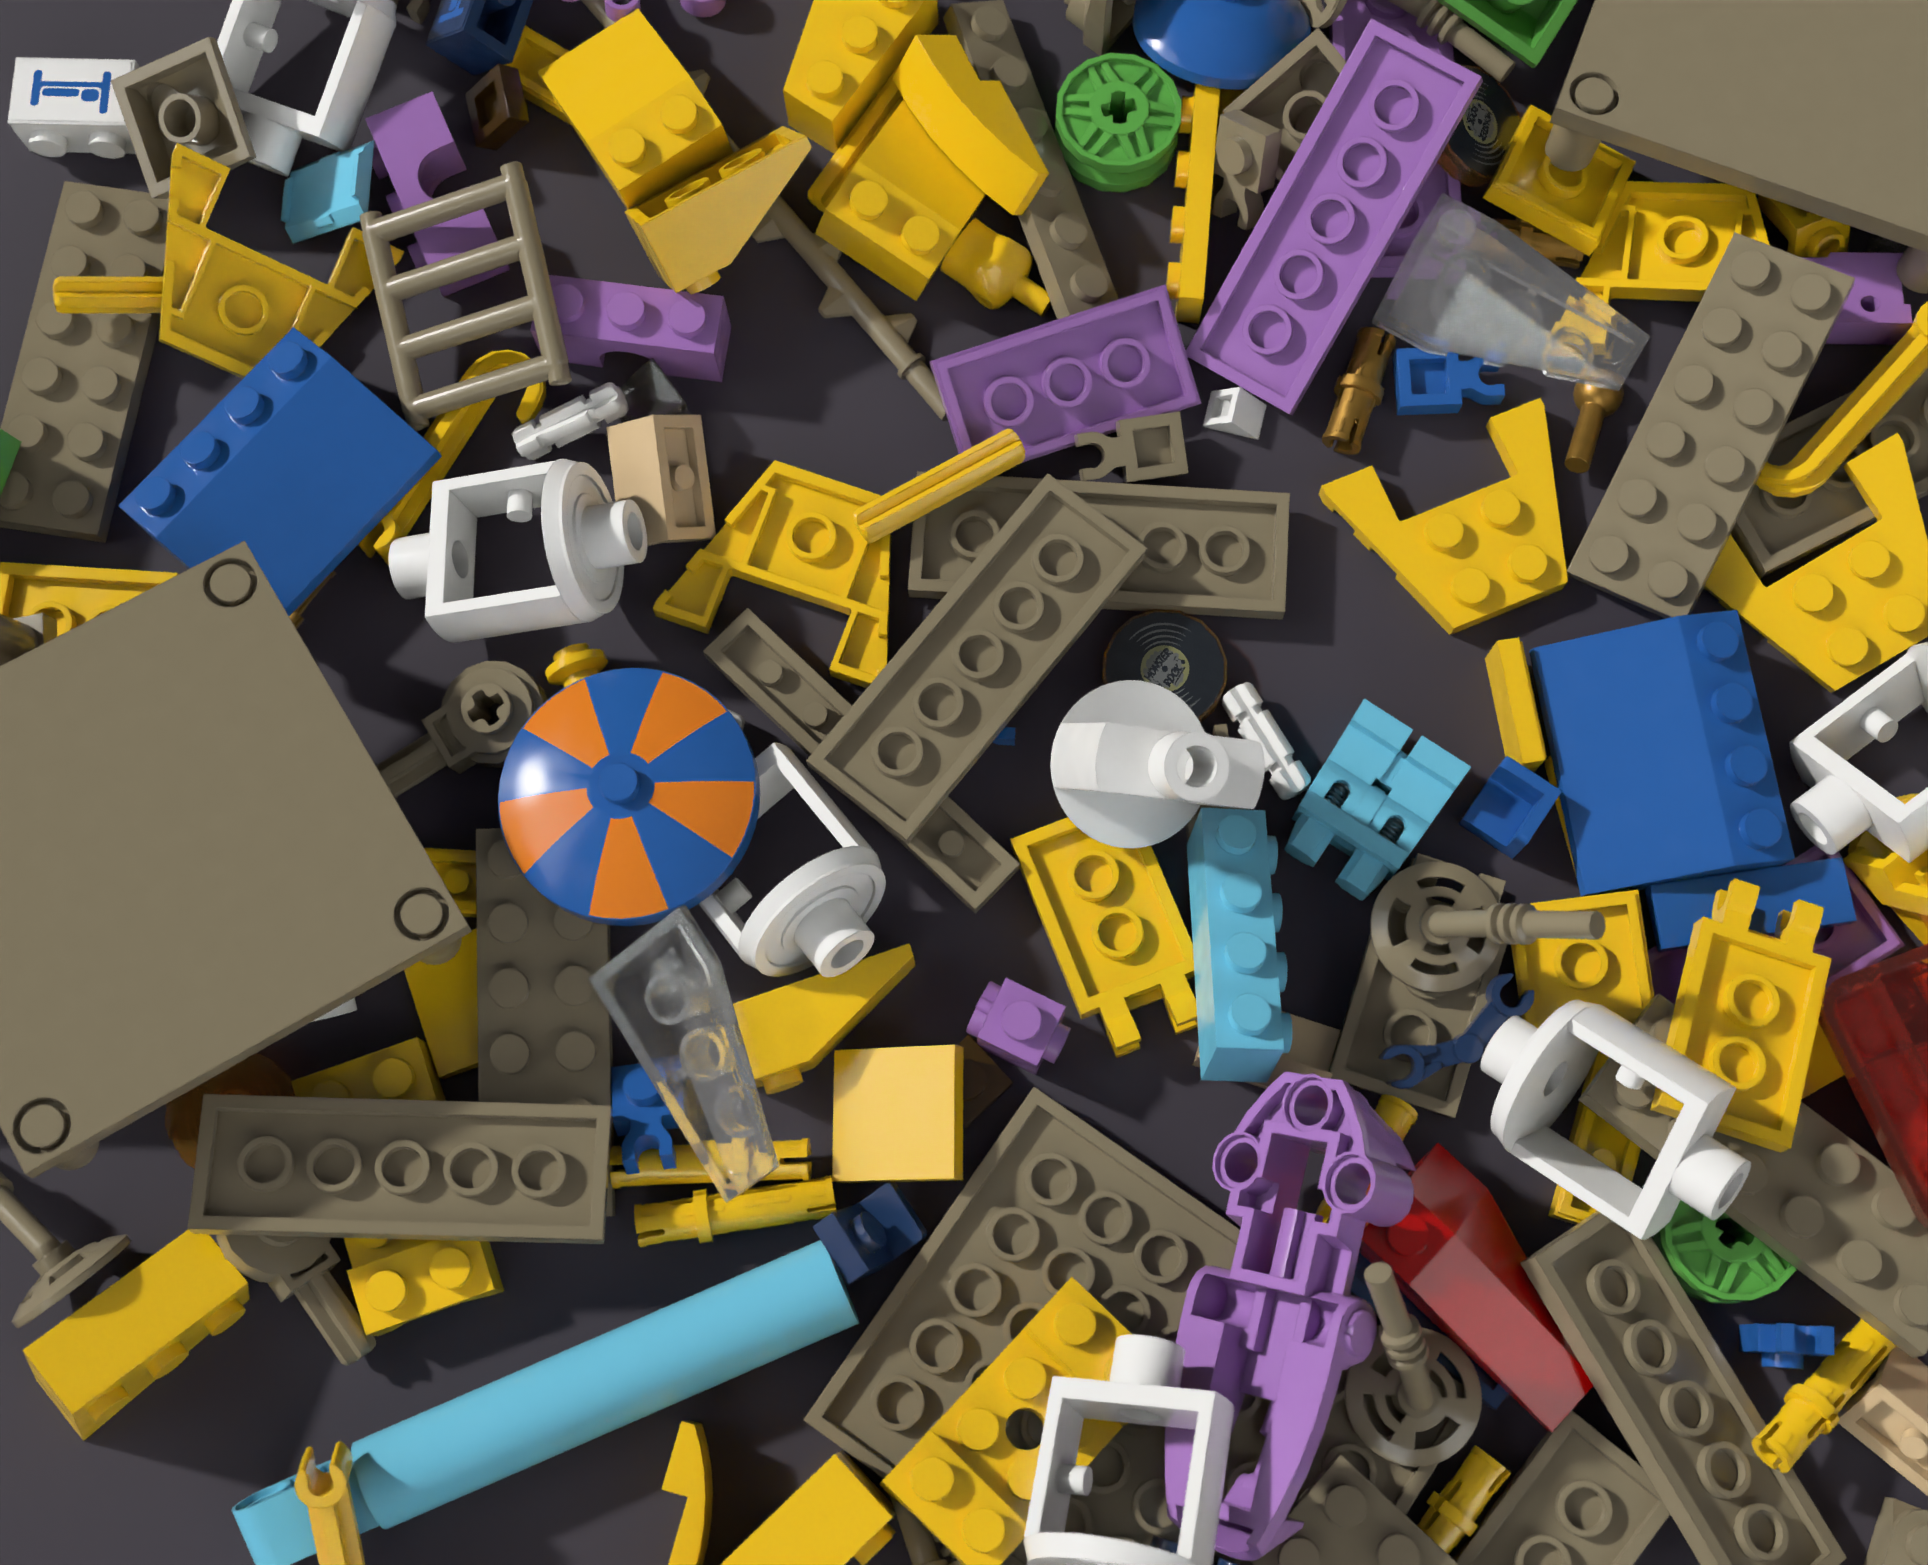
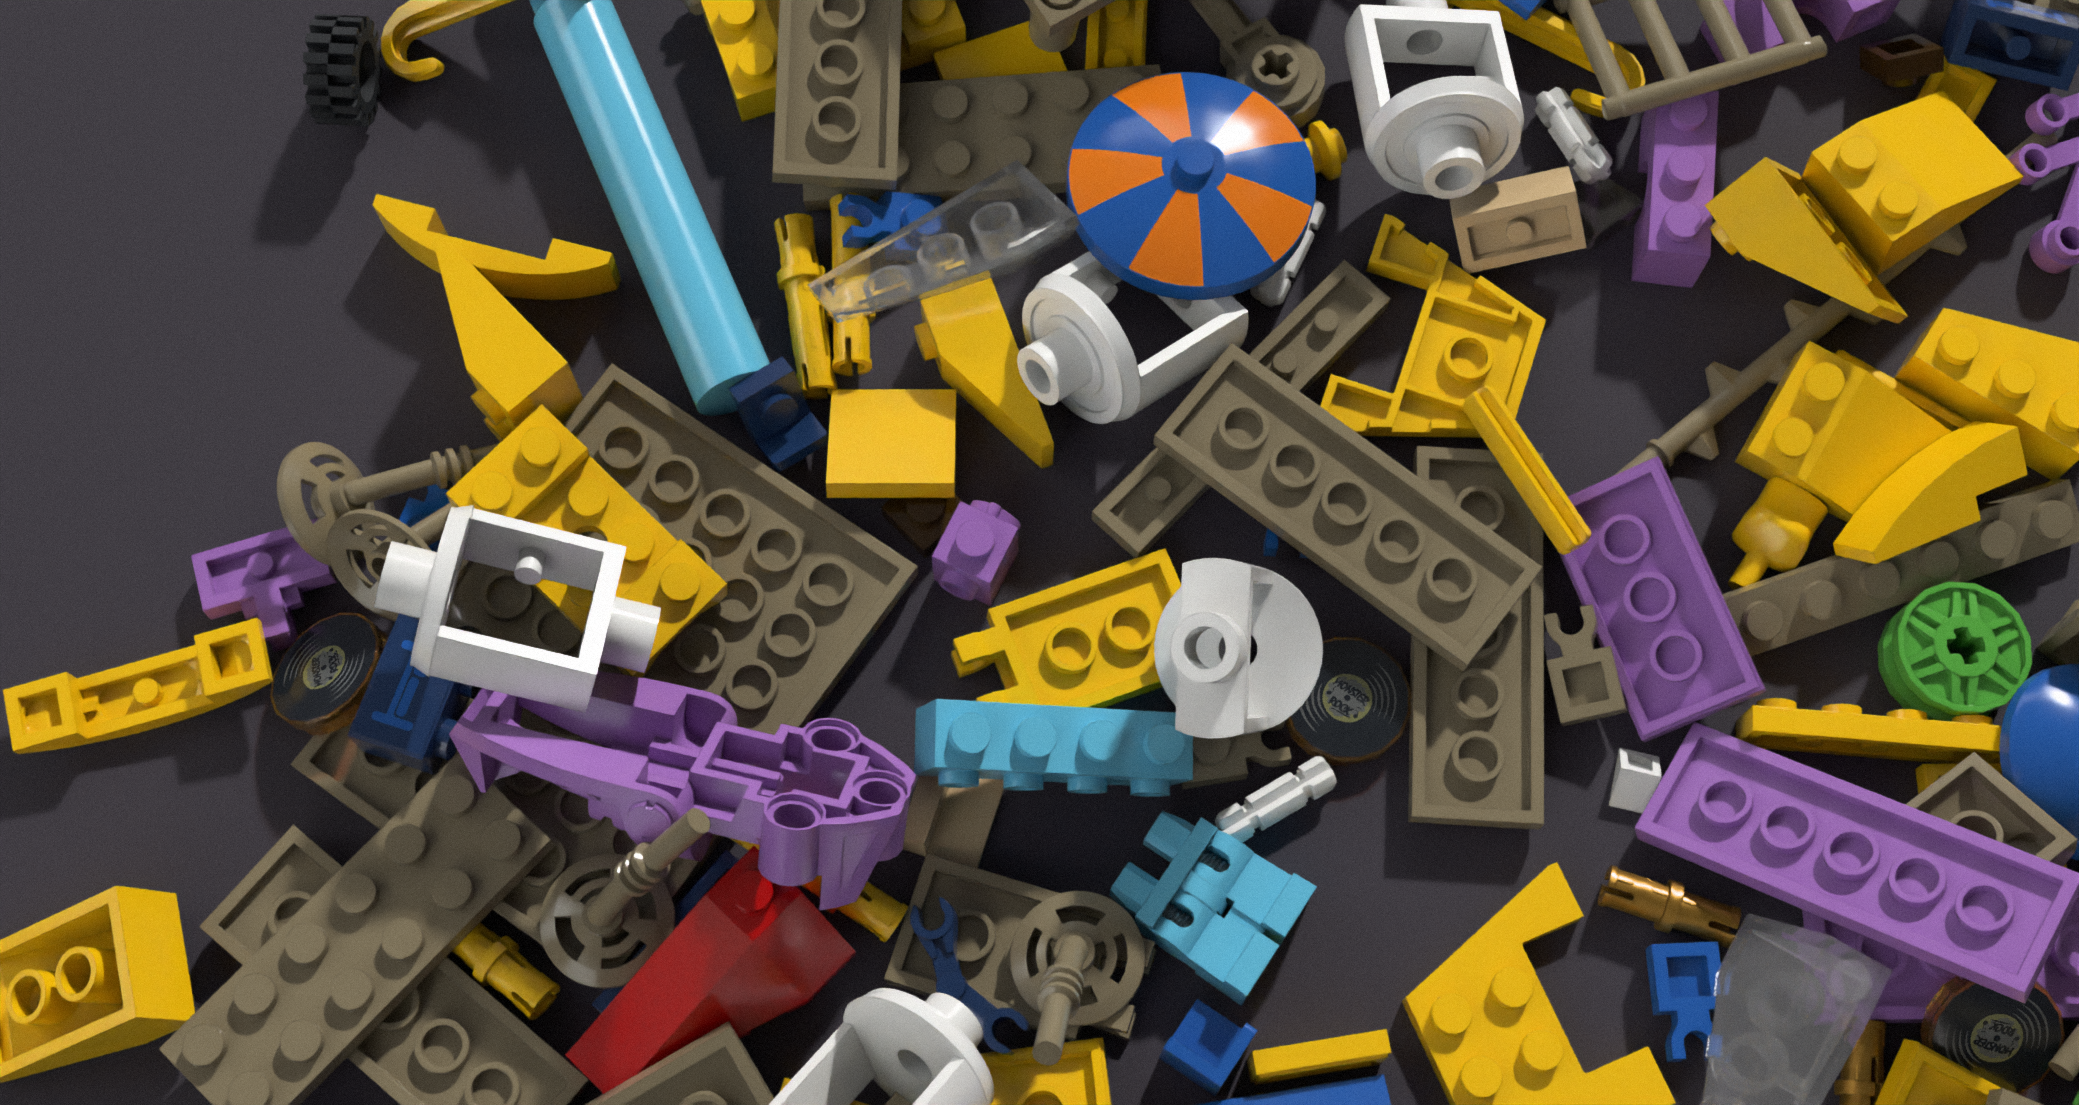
camera: 85 degrees right, 5 degrees down
dark tan plate [1212,109,1282,230] -> none

